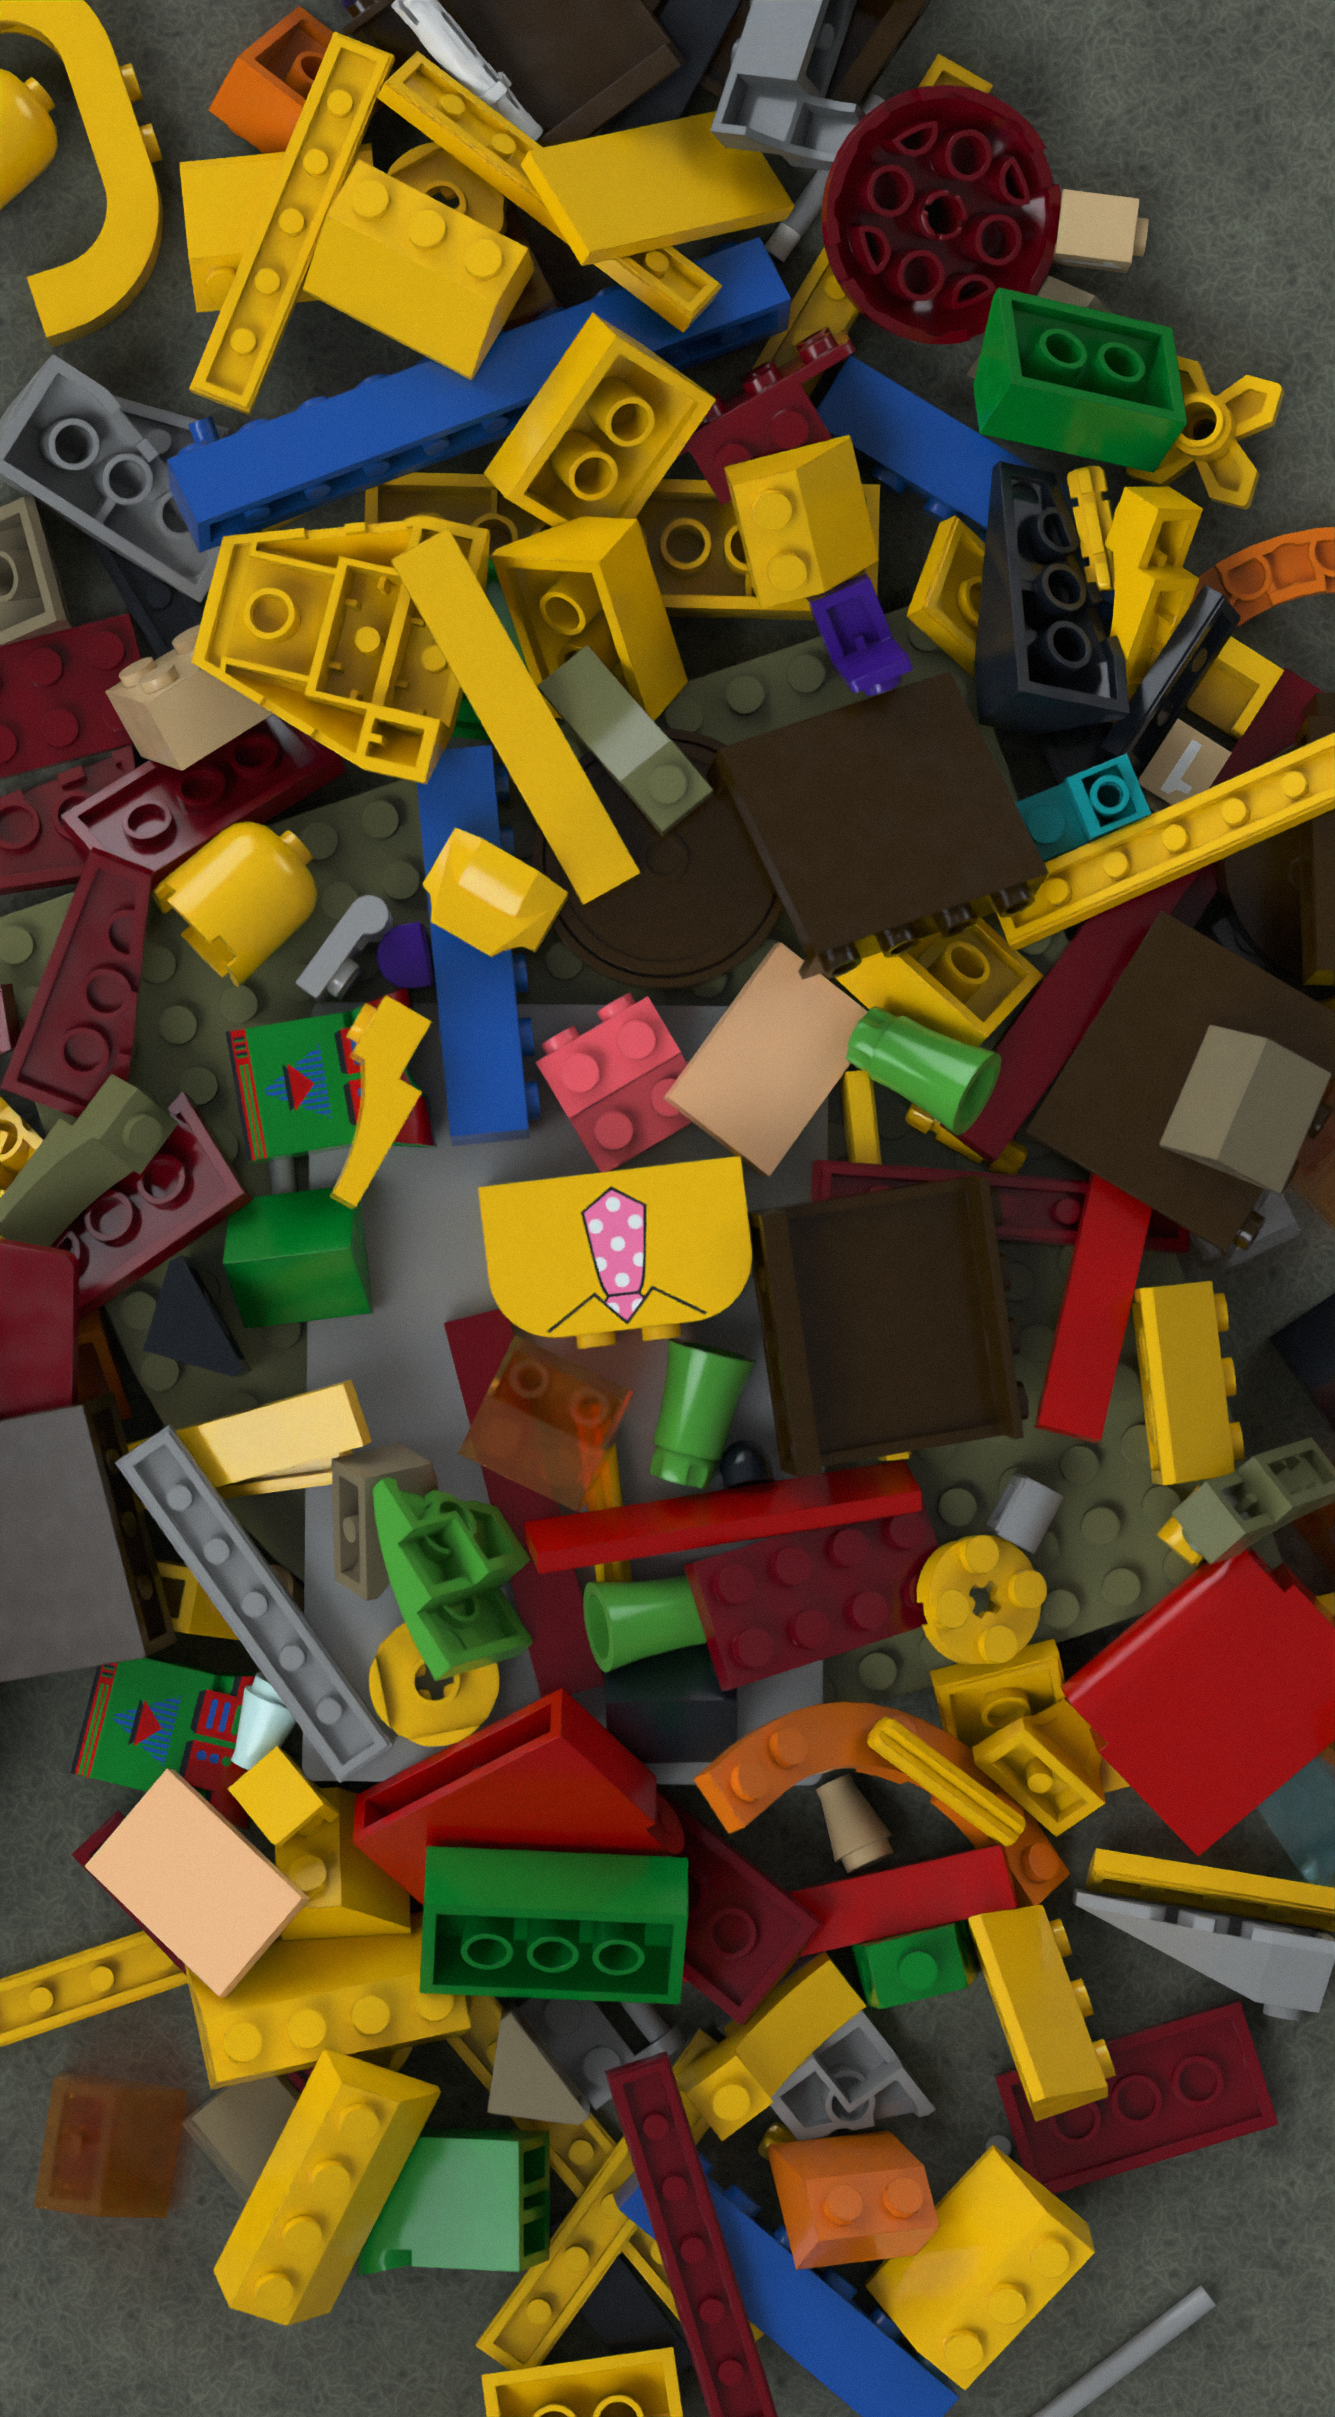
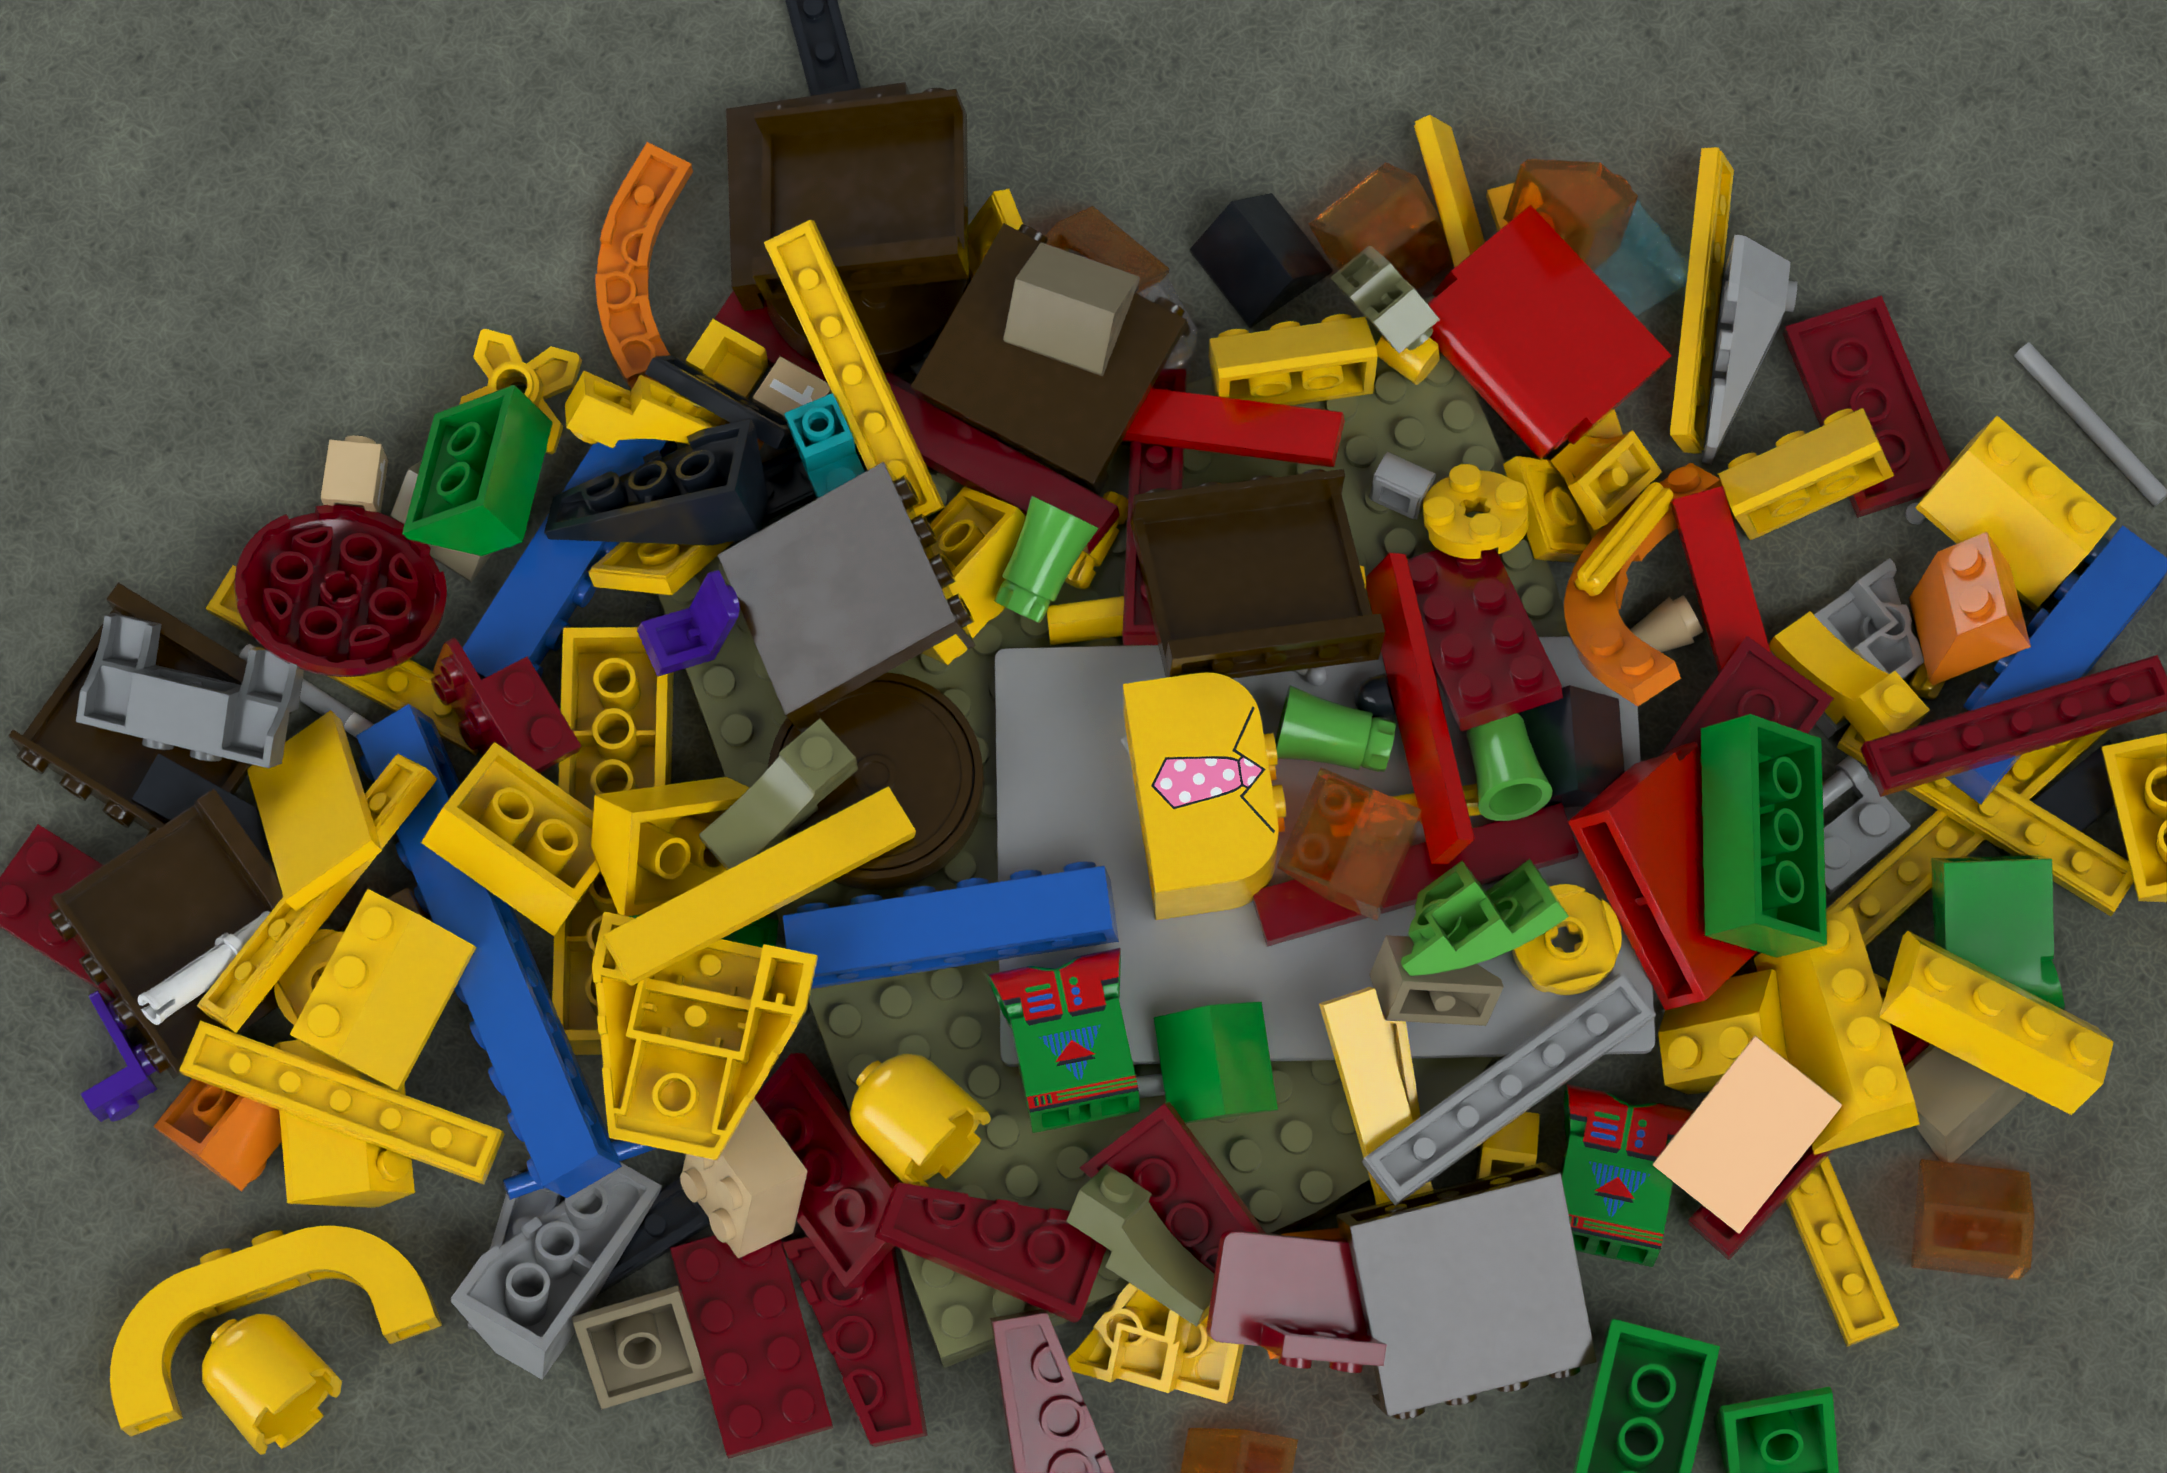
camera: 85 degrees left, 15 degrees down
black slope [143,1255,252,1377] -> none
yellow panel [228,1746,340,1846] -> none
light aqua cone [231,1672,297,1770] -> none
light grey plate [296,895,394,1005] -> none
yellow slope [329,995,432,1209] -> none
dark purple brick [377,921,436,993] -> none
yellow slope [422,828,569,957] -> none
dark tan slope [487,2001,590,2125] -> none
coral plate [536,993,693,1173] -> none
light nougat tile [663,942,868,1177] -> none
yellow slope [724,435,879,609] -> none
green torso [848,1919,979,2009] -> none
yellow axle [1067,466,1115,593] -> none

